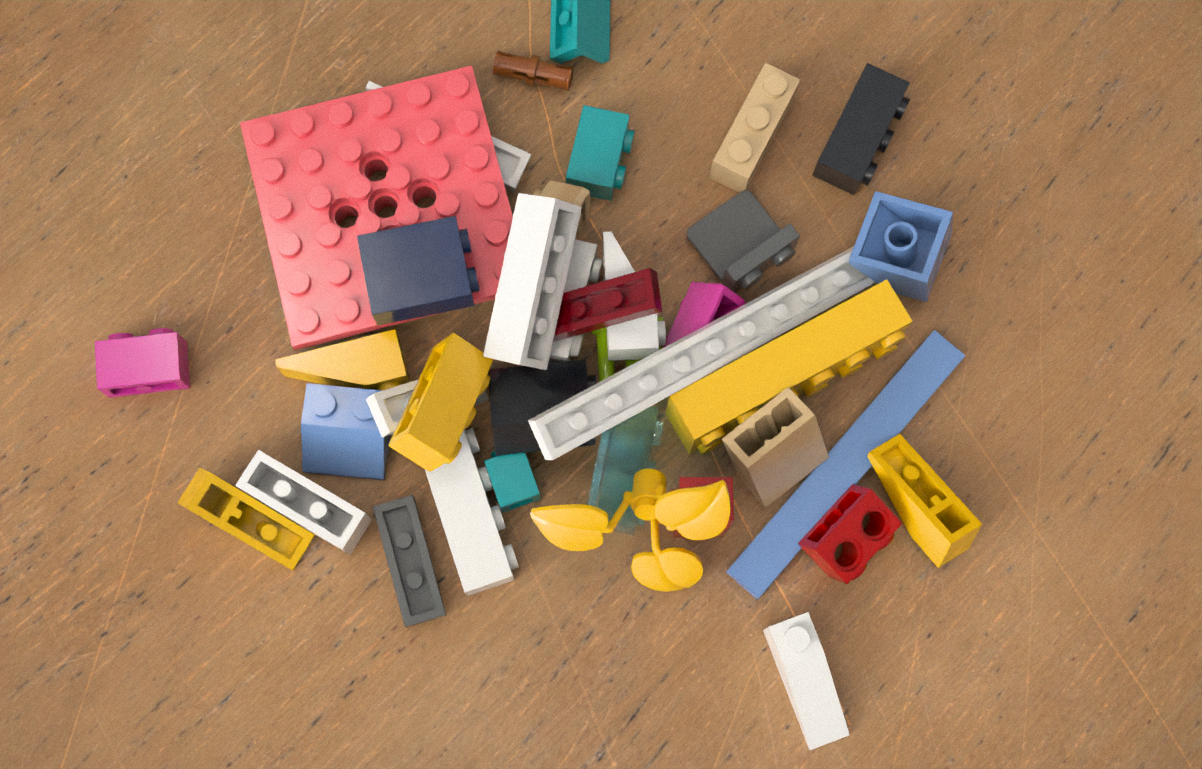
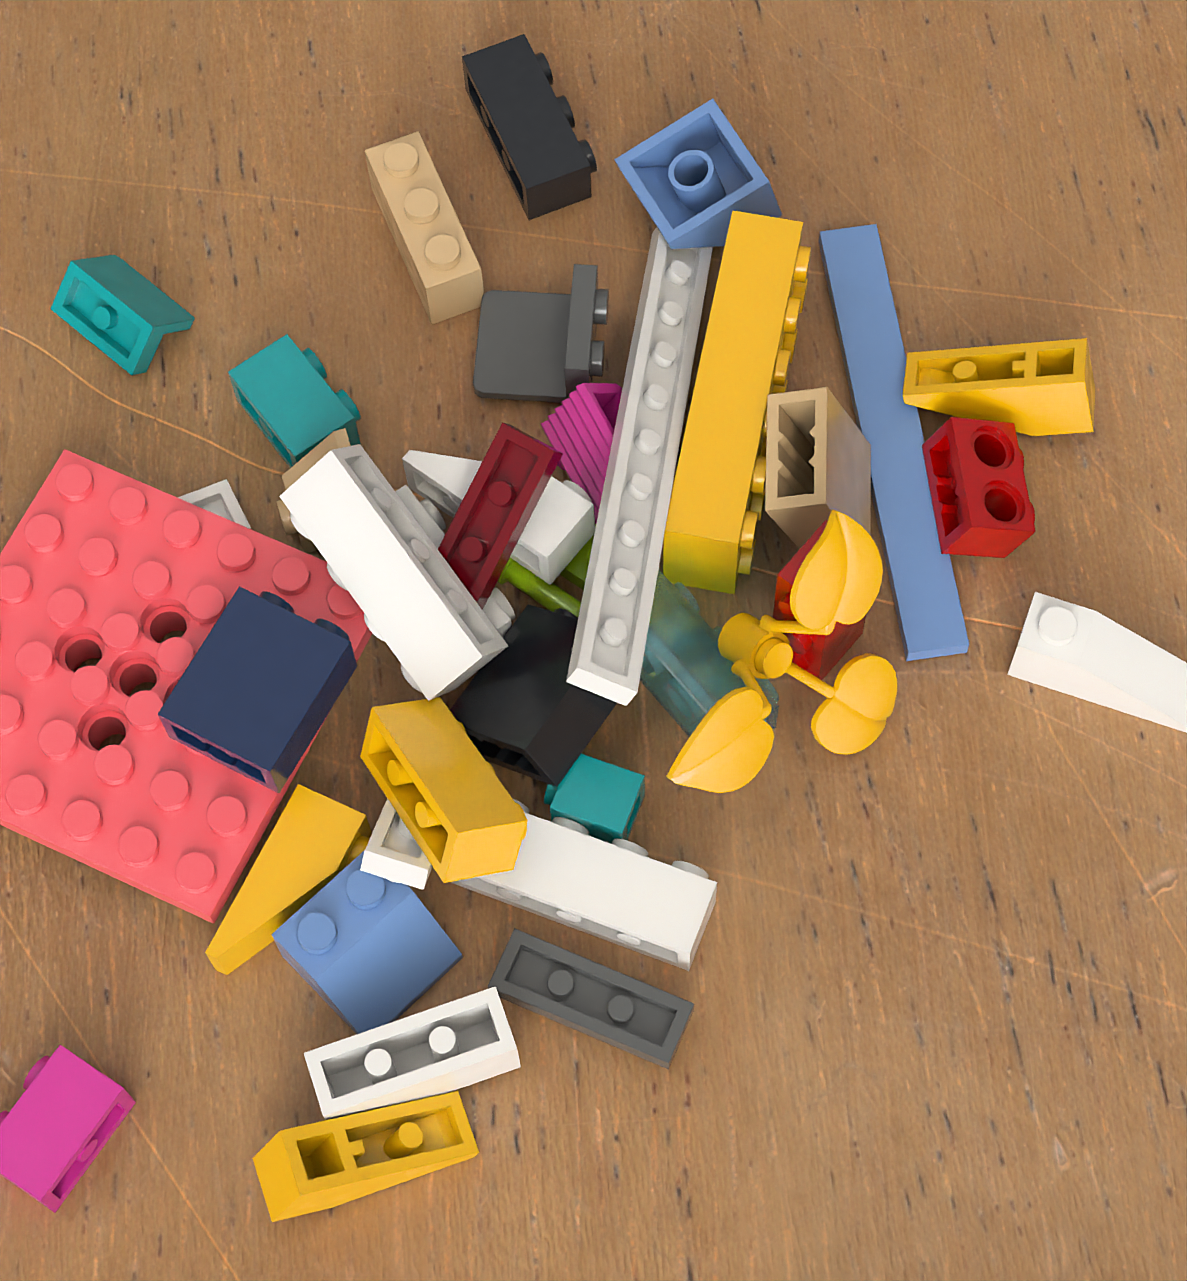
camera: 45 degrees left, 10 degrees down
dark orange pin [493,50,574,91] -> none

